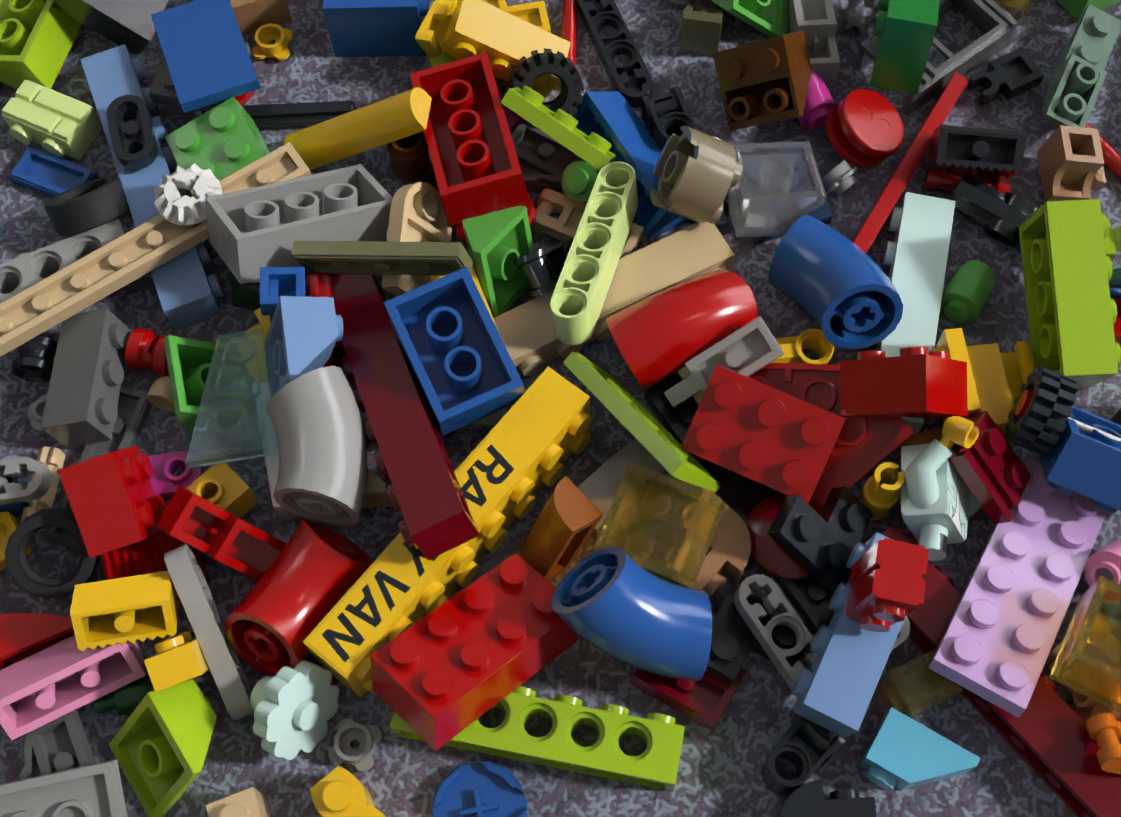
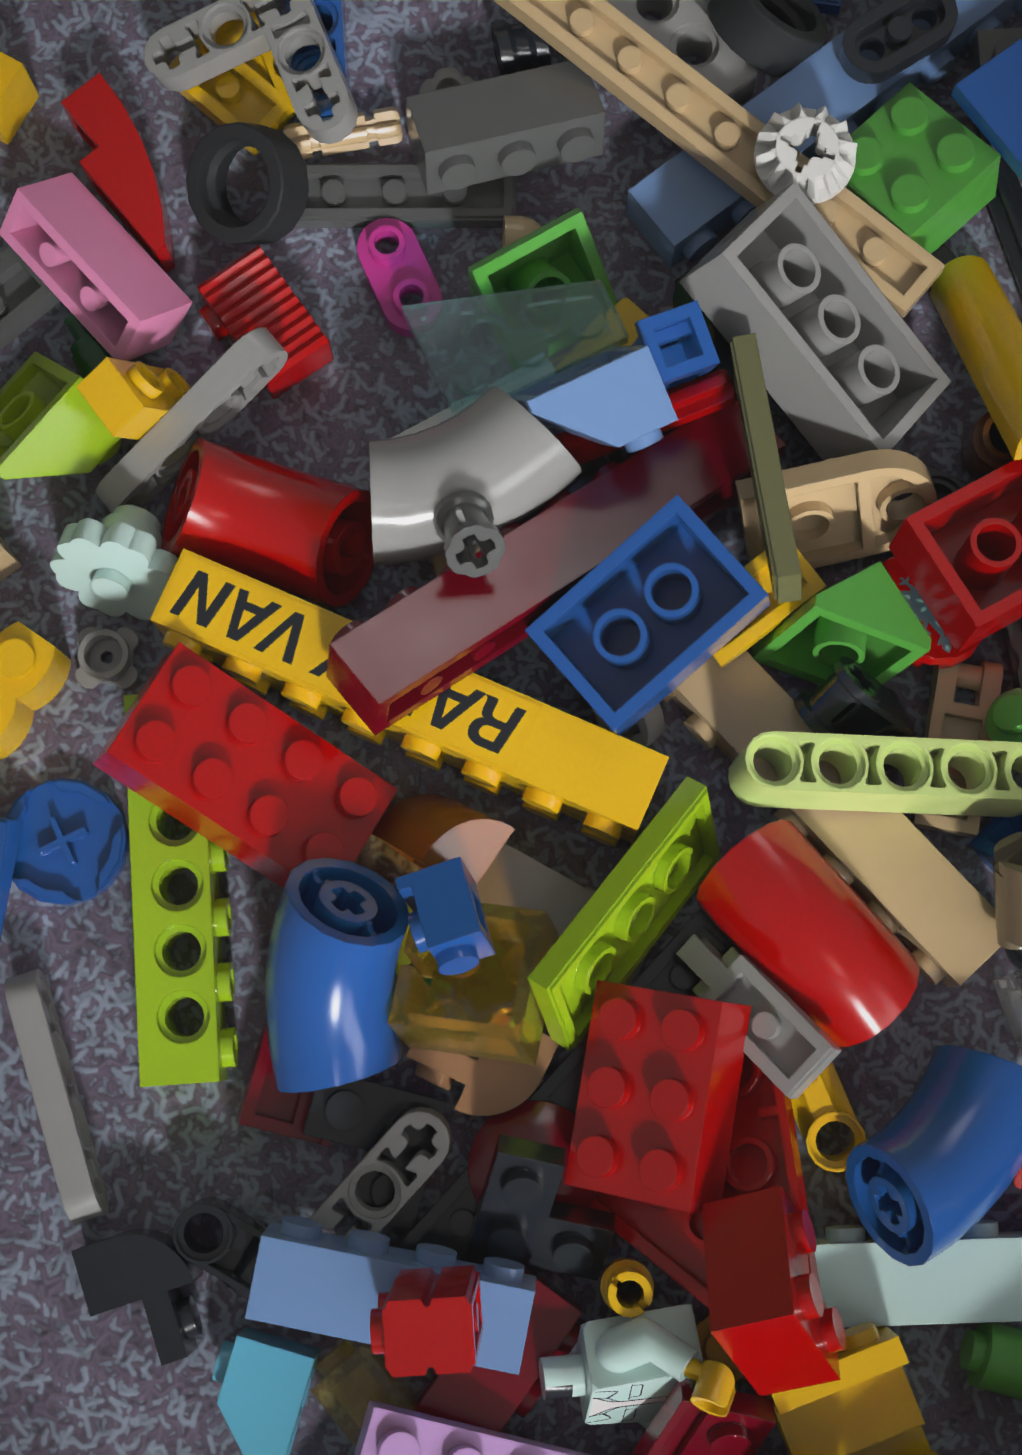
camera: 75 degrees right, 15 degrees up
red brick [58,445,166,558] -> none
yellow brick [70,571,178,652] -> none
red wheel [125,327,178,376] -> none
red slope [156,485,287,581] -> none
yellow brick [186,459,259,518] -> none
none -> blue brick [395,856,496,975]
none -> dark grey bush [433,490,506,578]

